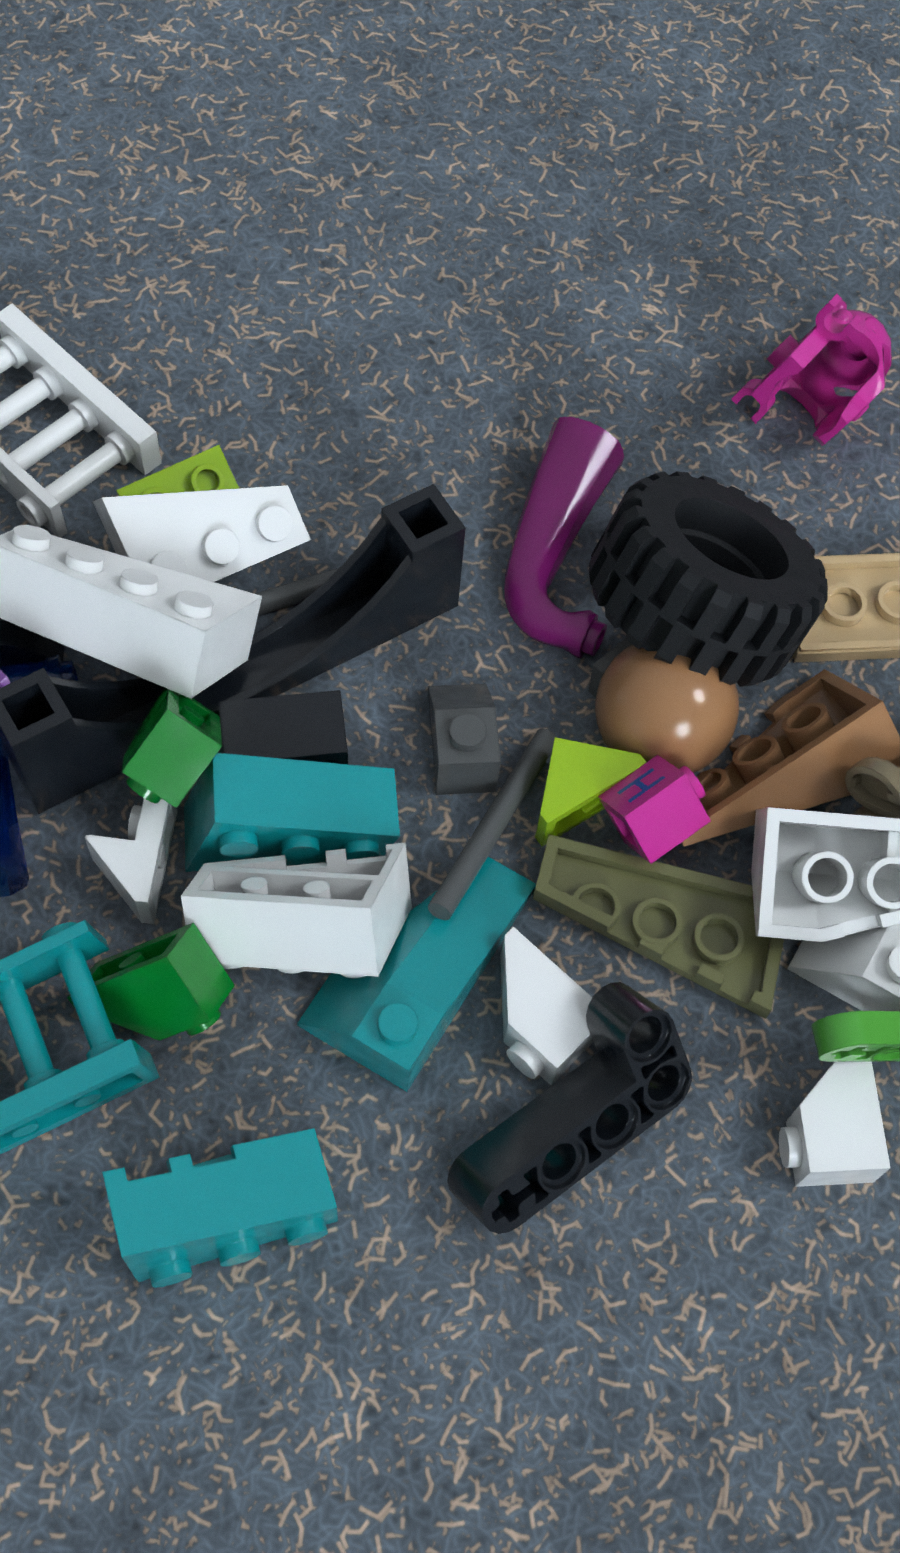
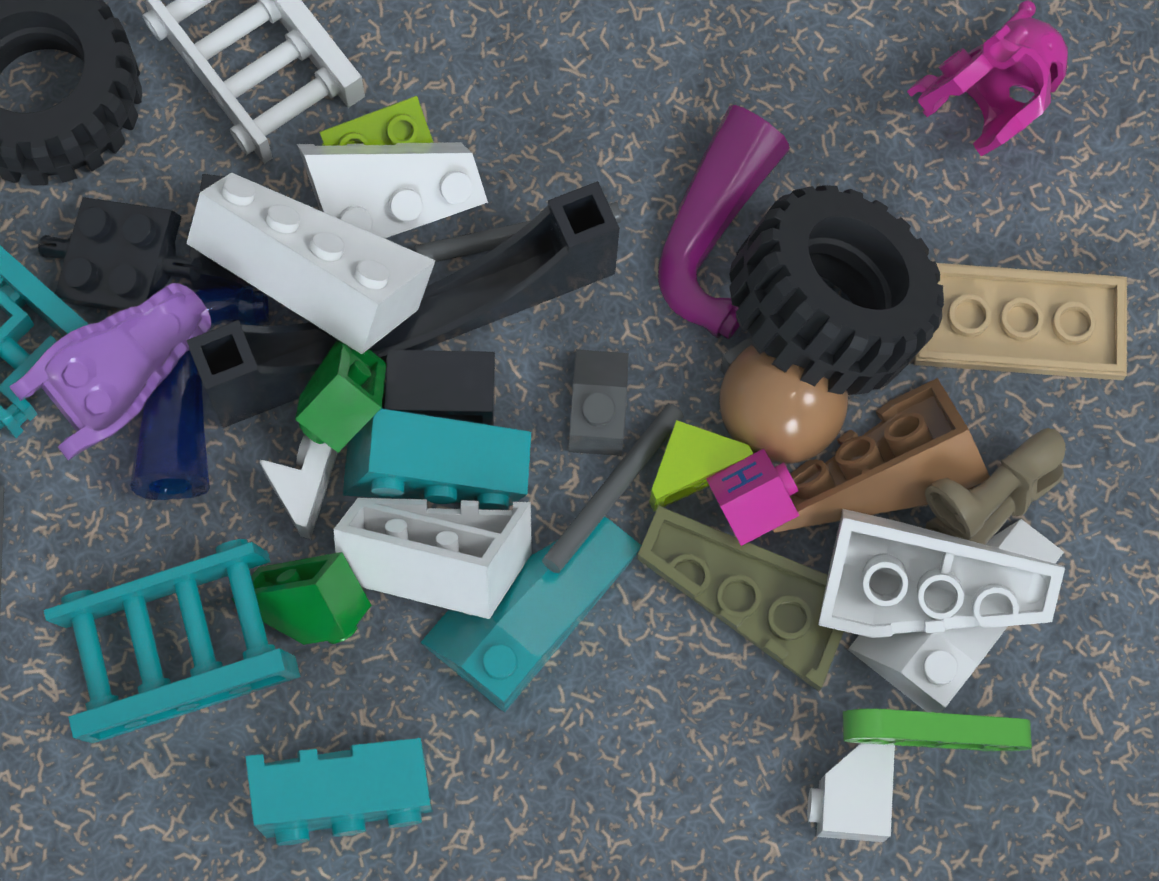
camera: 10 degrees right, 10 degrees up
black beam [447,982,692,1234] -> none
white slope [500,927,593,1085] -> none

